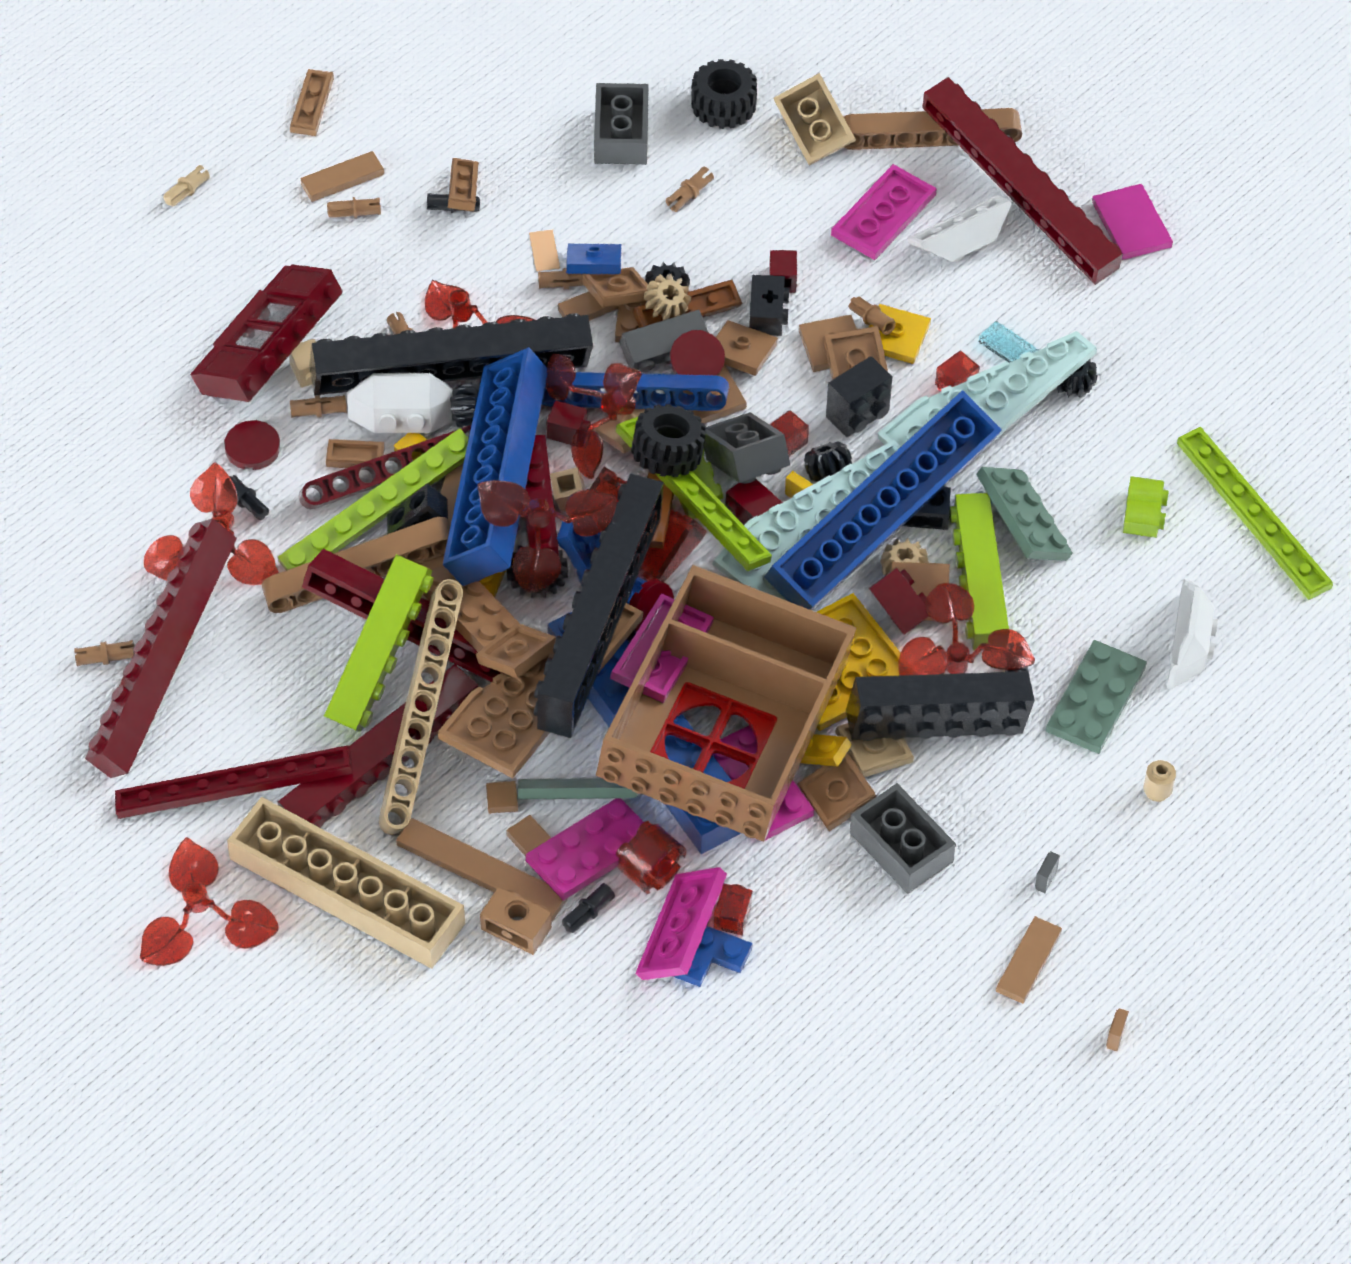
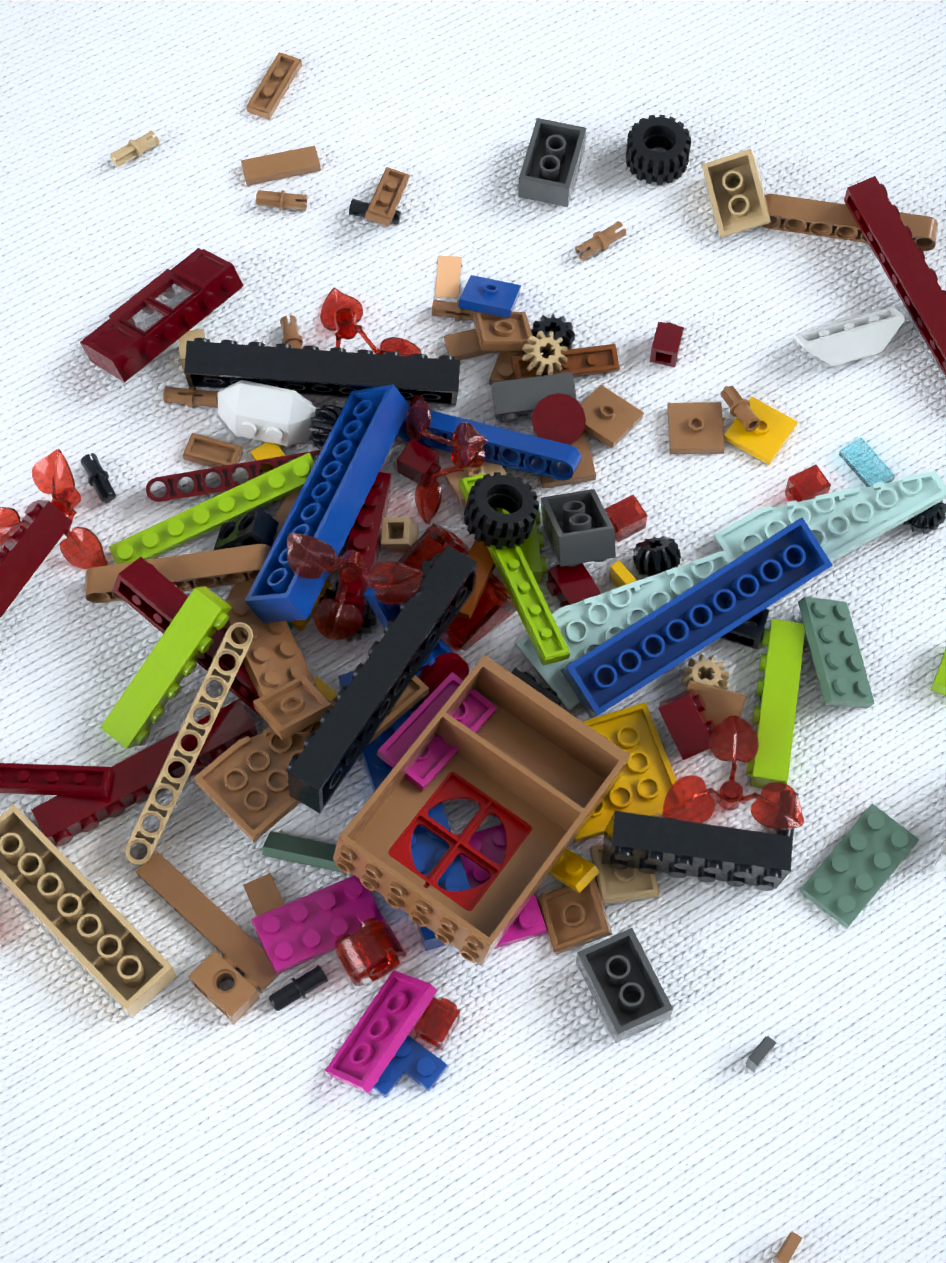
camera: 15 degrees right, 10 degrees up
dark red tile [224,420,280,470] -> none
medium nougat tile [486,781,518,814] -> none
black brick [749,275,790,336] -> none
medium nougat plate [823,326,888,380] -> none
black brick [826,356,893,438] -> none
dark pink plate [831,164,937,260] -> none
medium nougat tile [996,916,1062,1004] -> none
tan brick [1143,760,1176,802] -> none

